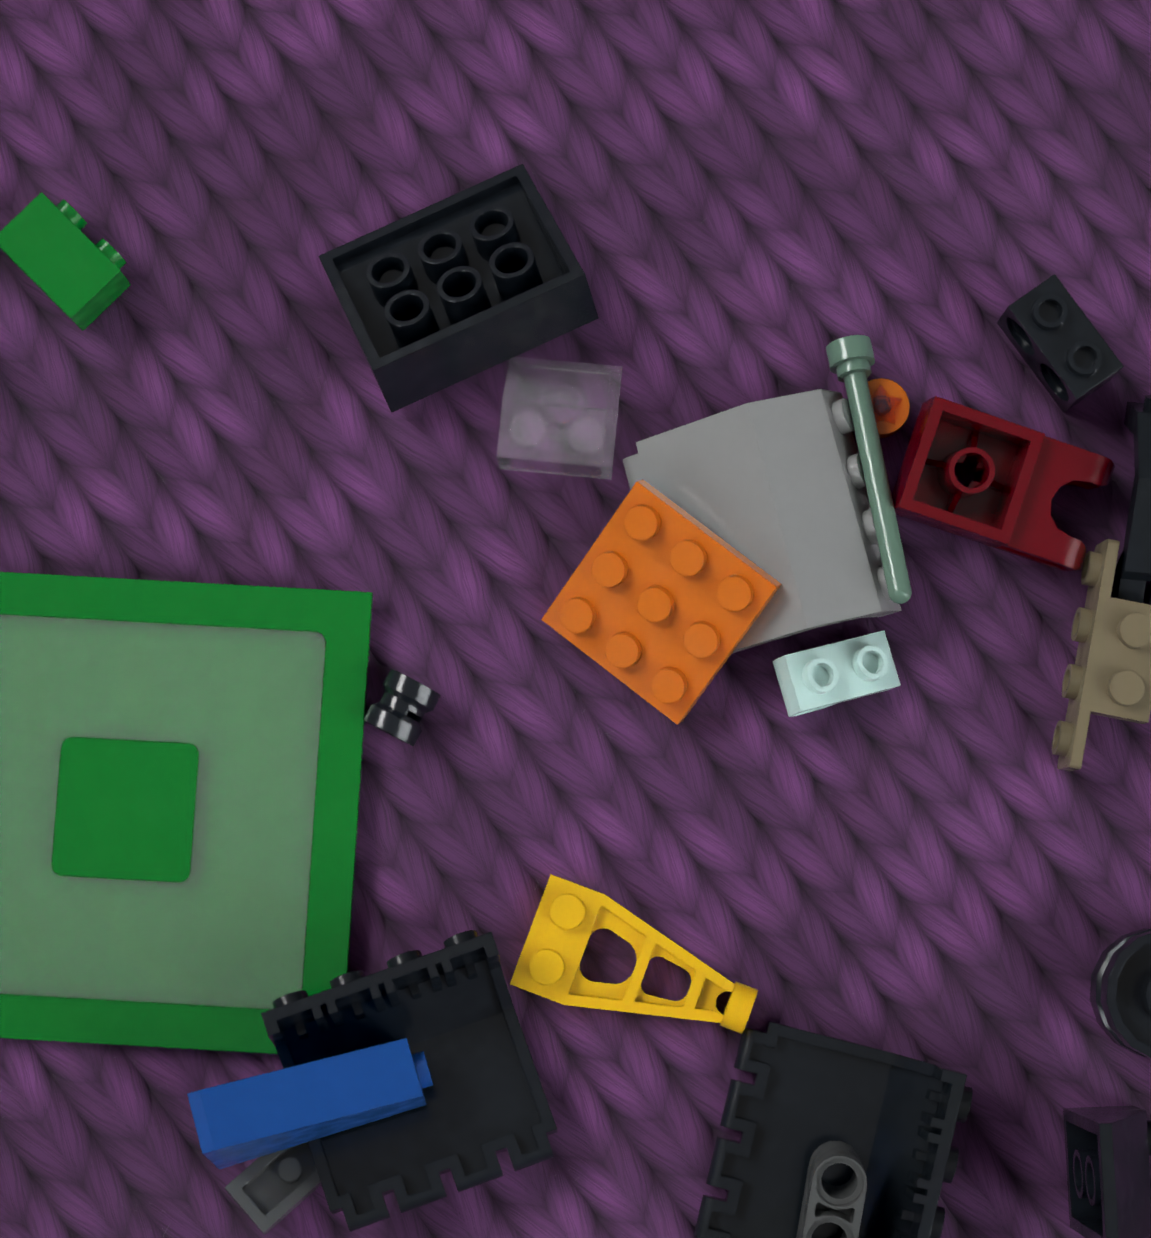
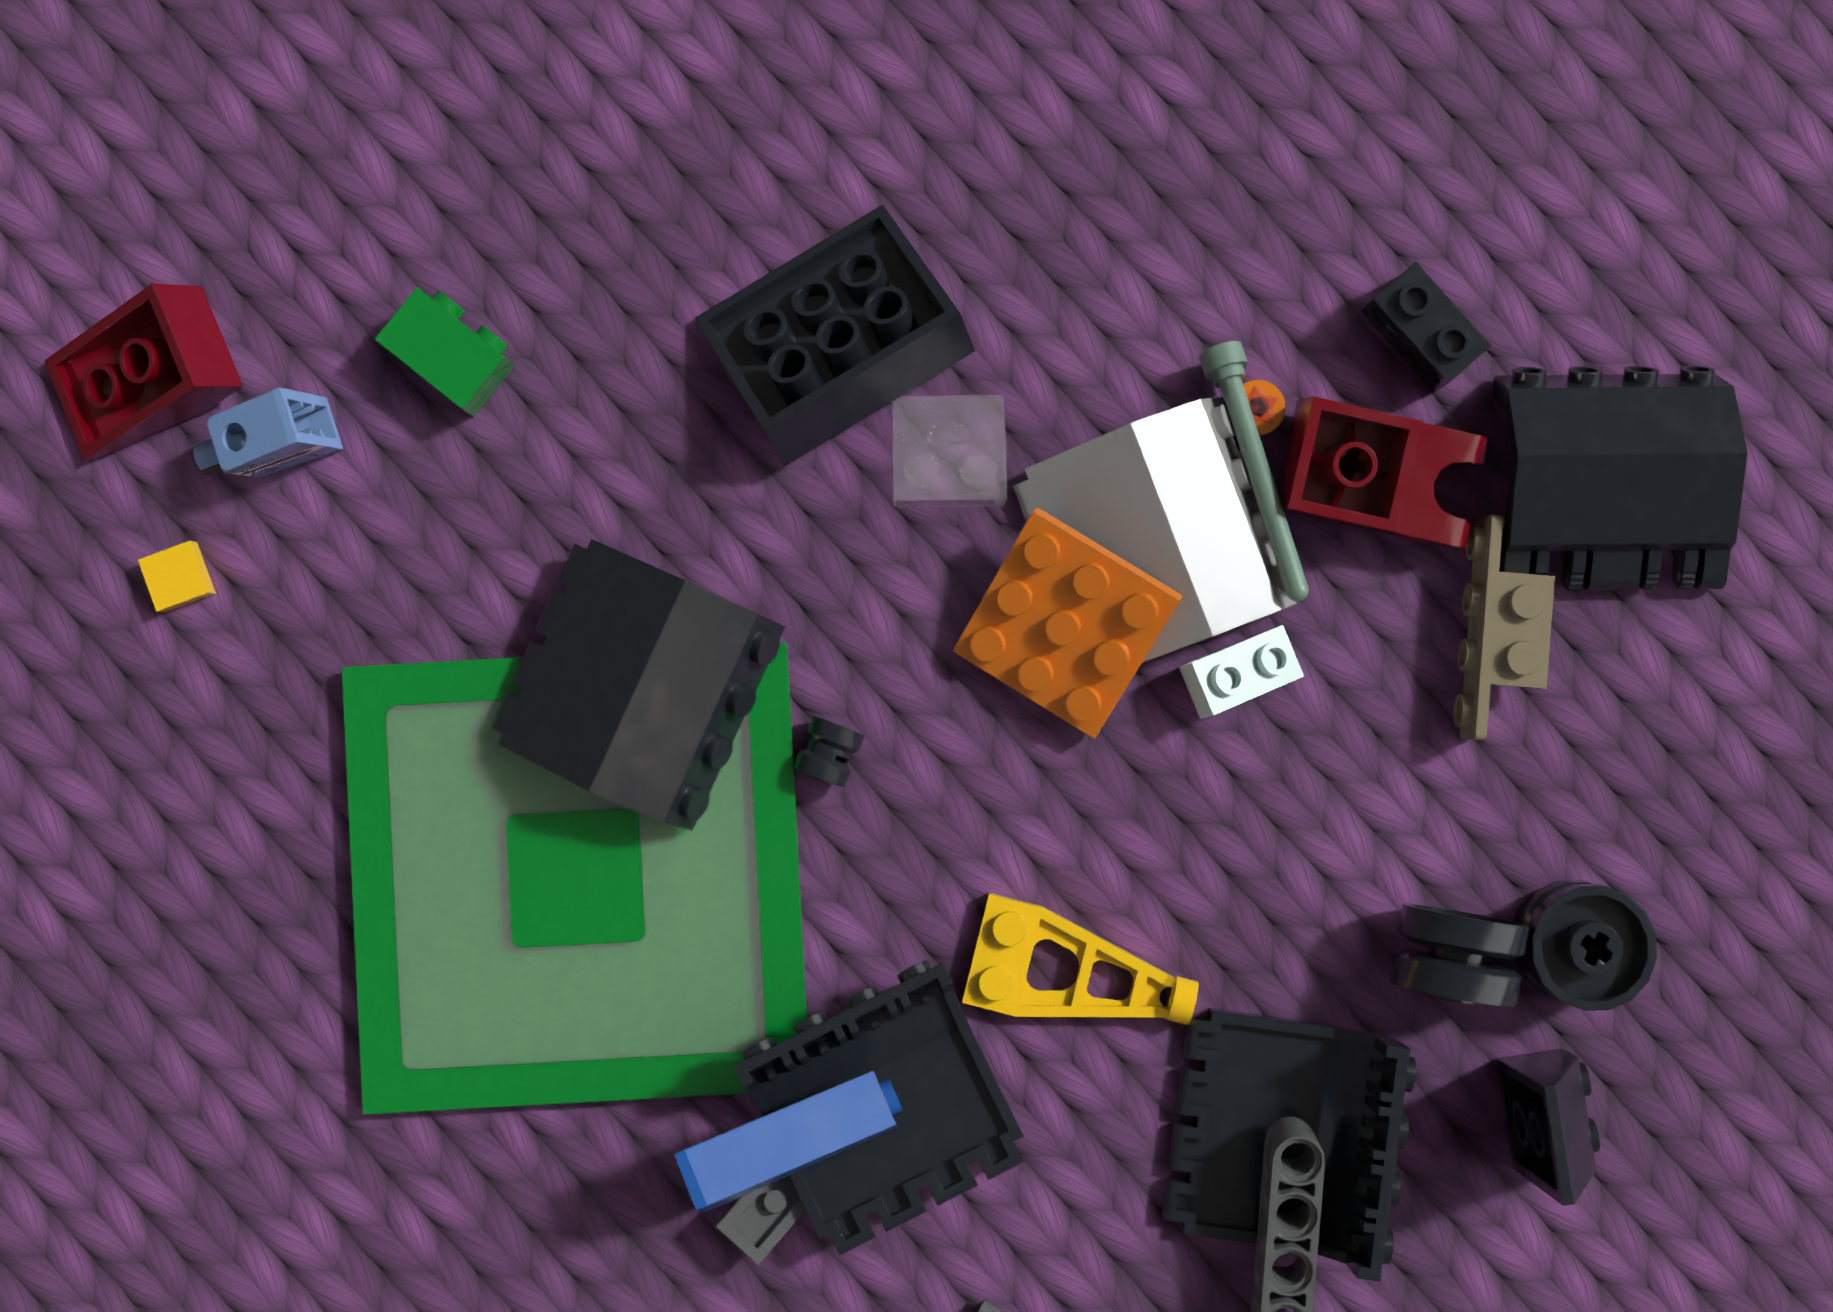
camera: 10 degrees left, 5 degrees up
none -> black hinge [490,539,785,831]
none -> black wheel [1390,903,1530,1007]

